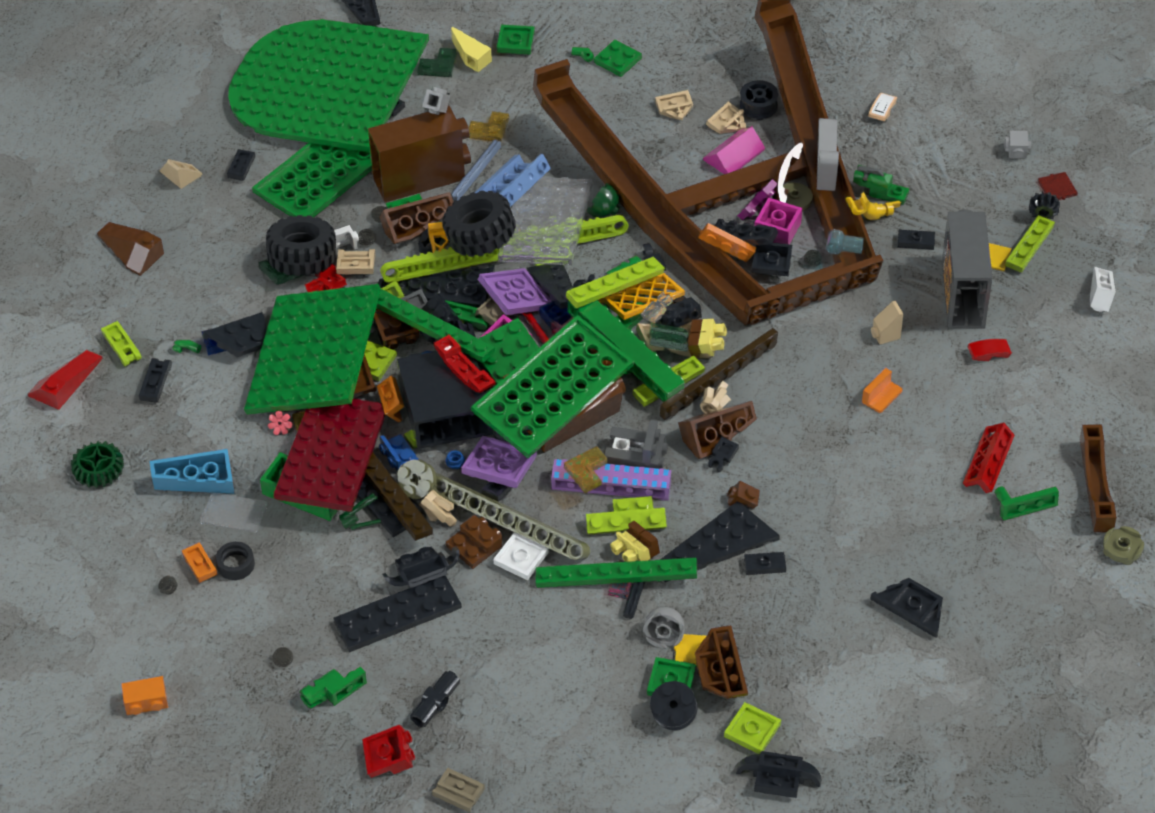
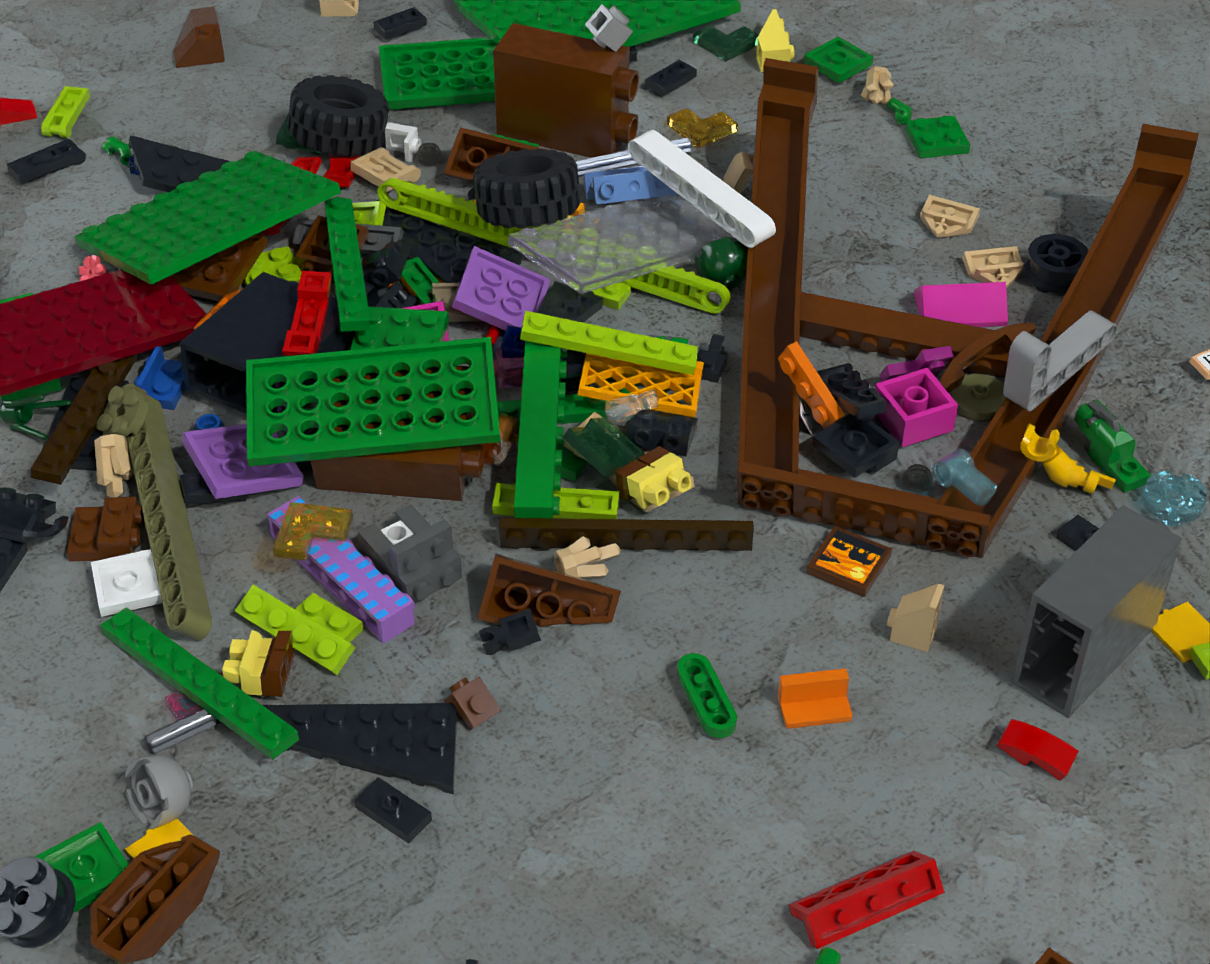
camera: 40 degrees right, 5 degrees down
none -> white beam [628,130,776,248]
none -> green plate [677,653,737,738]
none -> tan slope [723,152,754,194]
none -> tile [807,526,892,597]
none -> tan rock [861,66,894,105]
none -> clear light blue plate [1141,471,1207,527]

